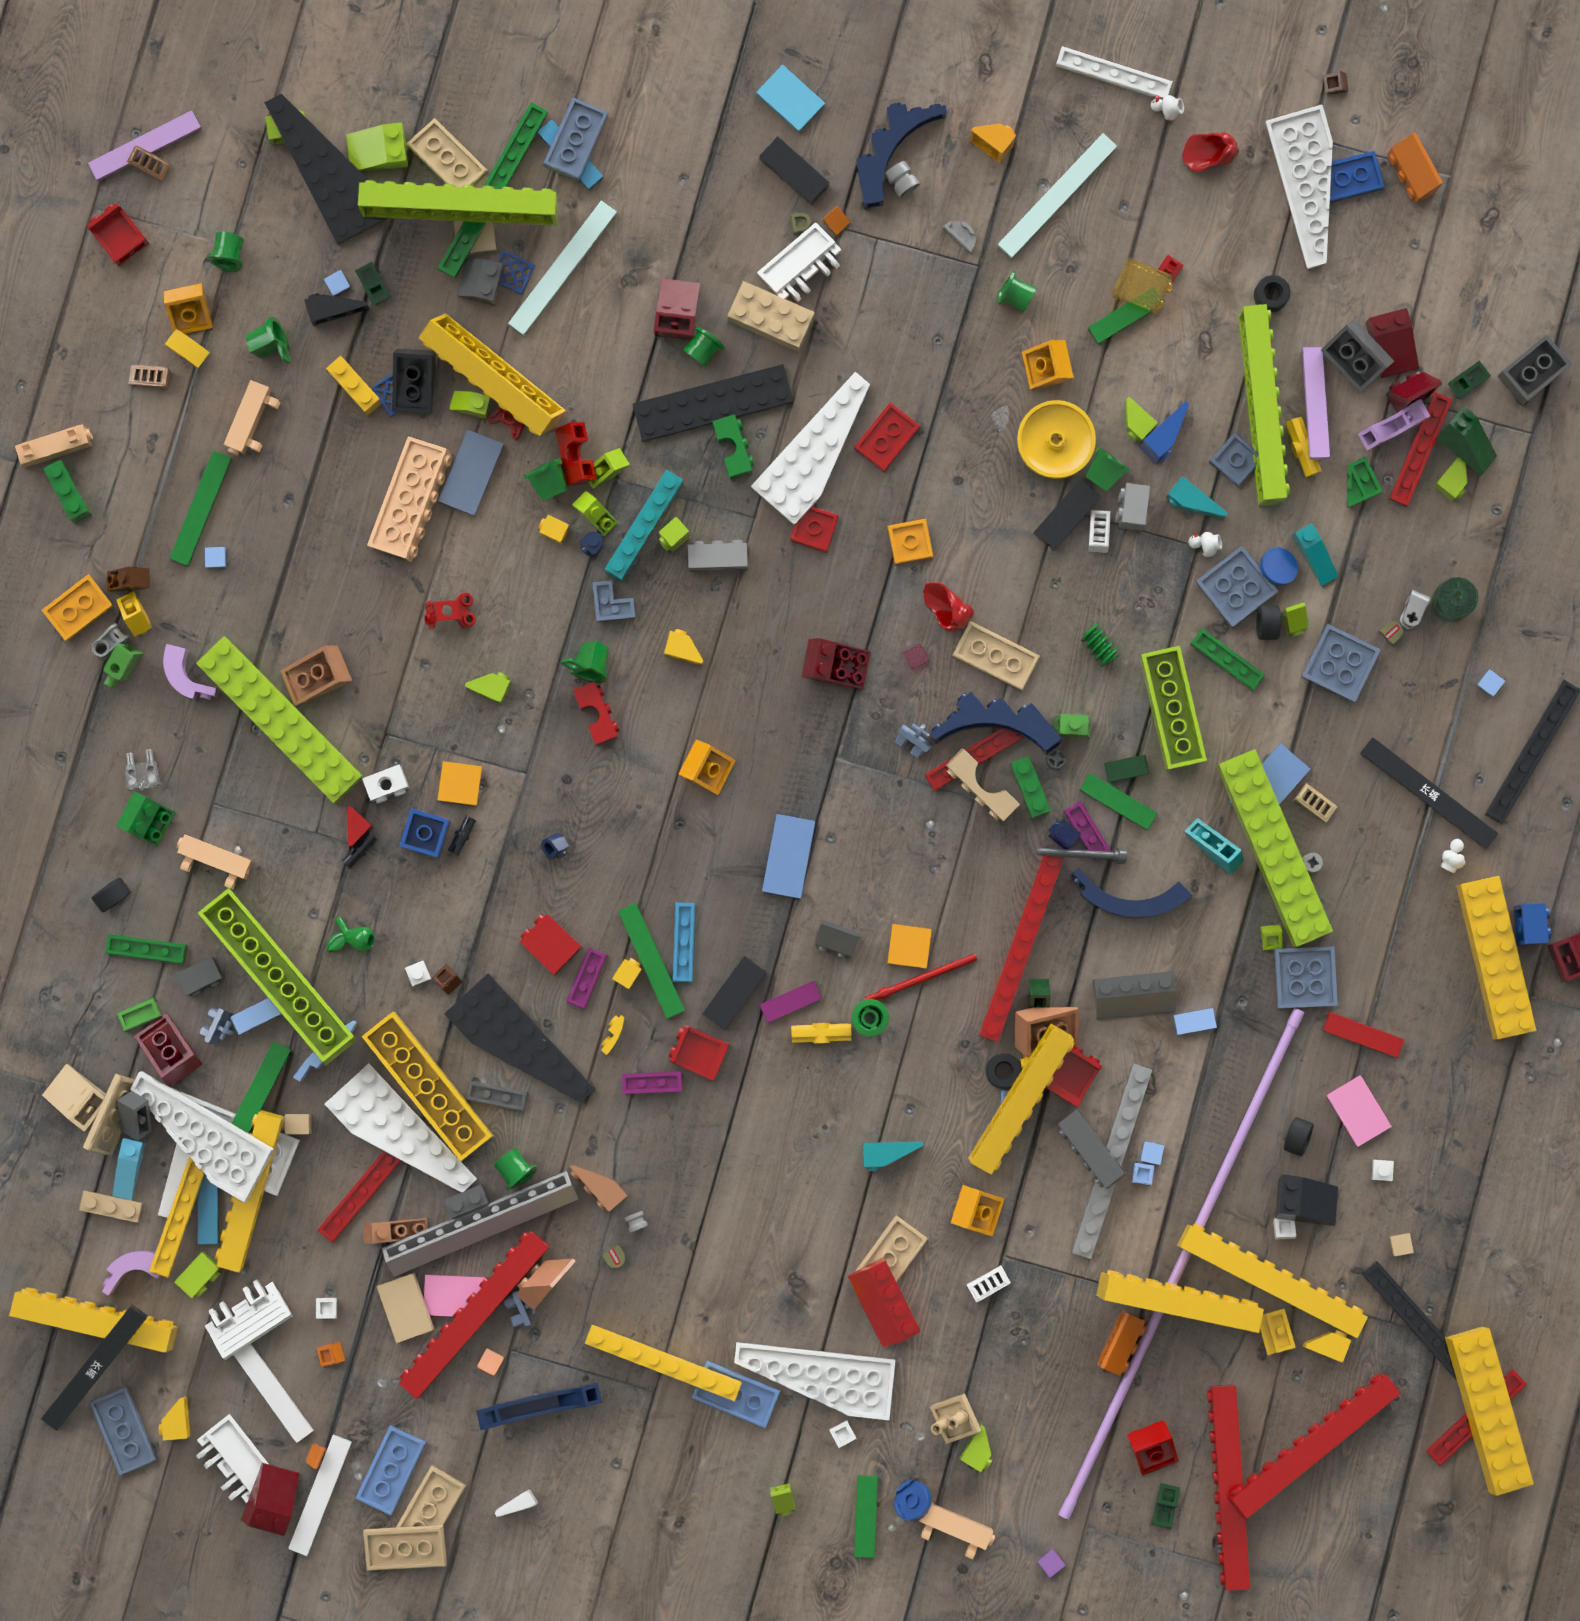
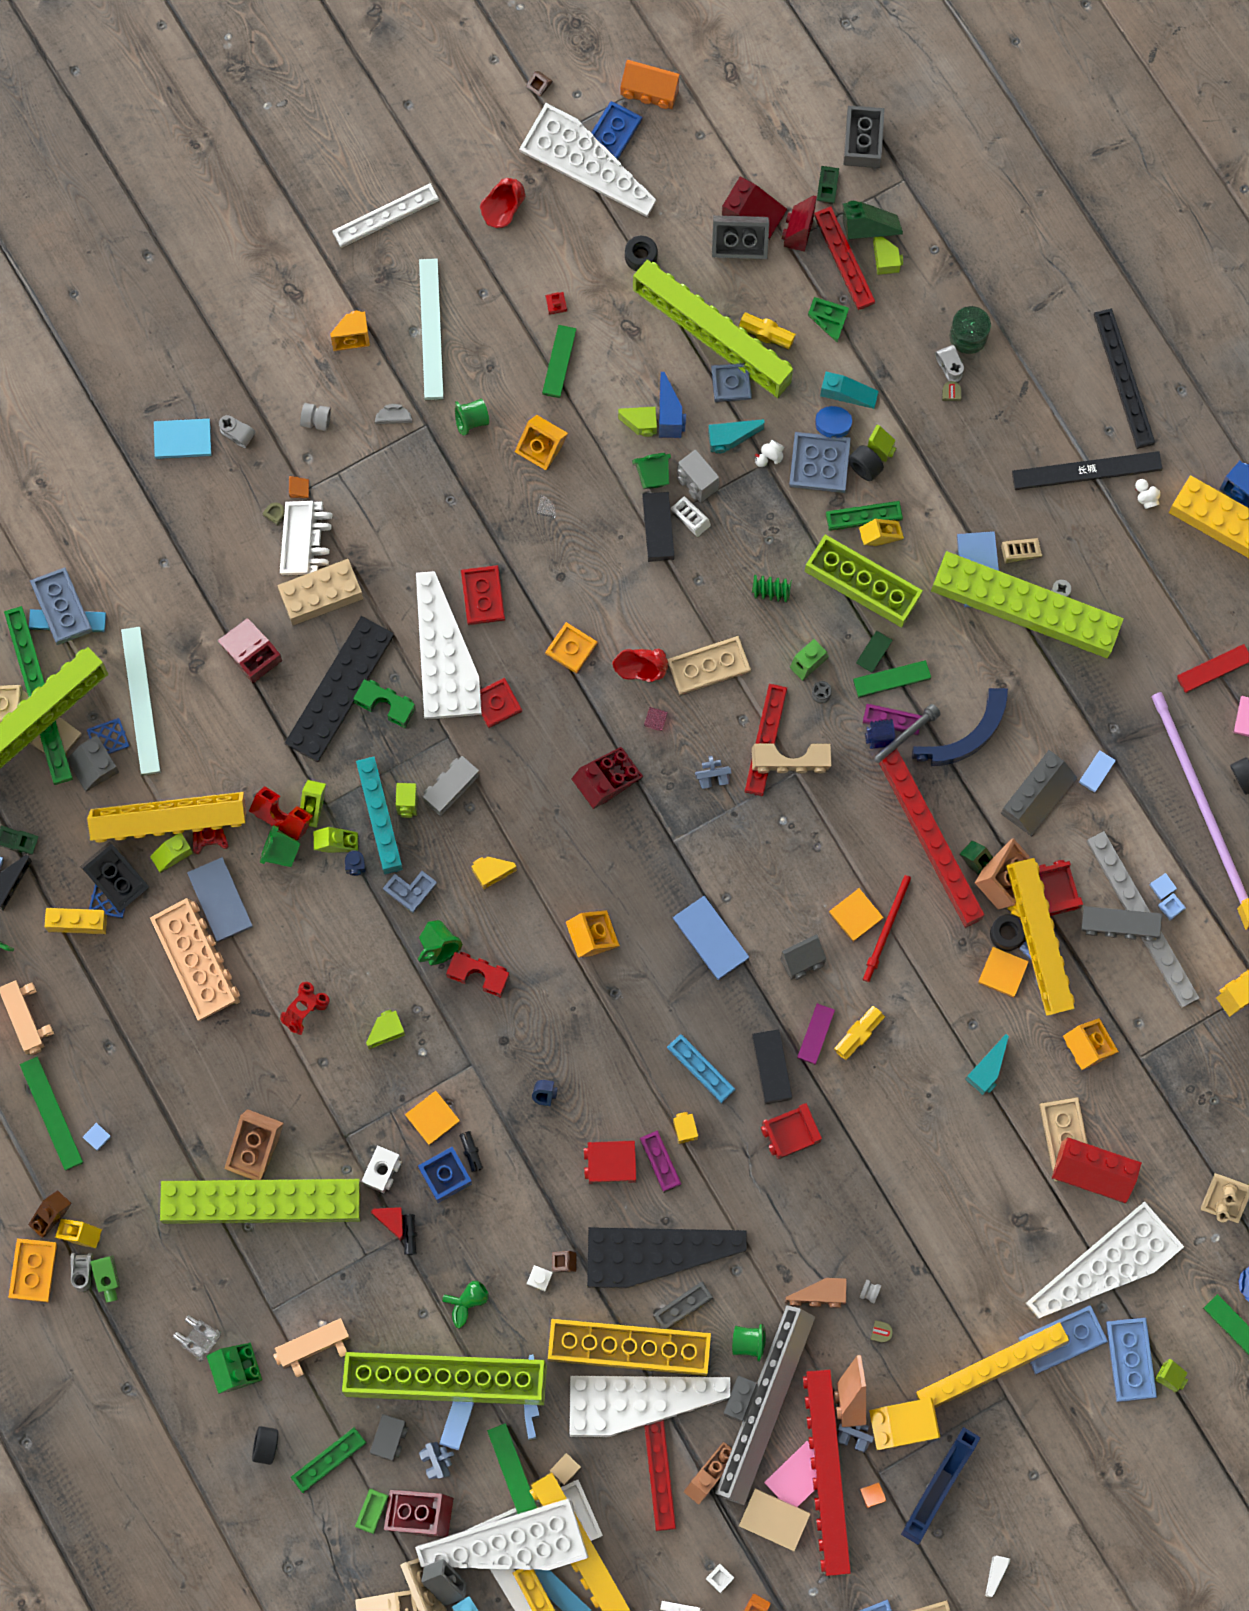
camera: 45 degrees left, 10 degrees down
lavender arch [163,644,219,701] -> none
yellow brick [538,515,570,545] -> none
yellow slope [601,1015,625,1055] -> none
green tile [618,903,685,1019] -> none
magenta plate [622,1072,682,1094] -> none
green piece [683,326,725,368] -> none
black piece [759,136,829,205] -> none
white plate [829,1420,856,1448] -> none
green piece [852,999,889,1037] -> none
dark blue arch [856,103,947,209] -> none
dark blue arch [930,692,1062,755] -> none
white slope [966,1265,1011,1303] -> none
green arch [1009,756,1051,819] -> none
yellow dish [1017,400,1096,479] -> none
clear yellow panel [1112,257,1174,315] -> none
white animal [1151,95,1184,120] -> none
teal slope [1184,818,1244,875] -> none
lime slope [1260,925,1283,951] -> none
sand blue plate [1274,946,1338,1009] -> none
sand blue plate [1301,624,1381,703] -> none
lavender tile [1302,347,1330,460] -> none
lavender arch [1358,399,1430,451] -> none
light blue tile [1477,669,1505,697] -> none
none -> light grey piece [219,415,256,448]
none -> yellow slope [859,519,904,546]
none -> yellow slope [869,1398,940,1450]
none -> light orange tile [978,947,1029,998]
none -> medium blue tile [1106,1318,1157,1402]

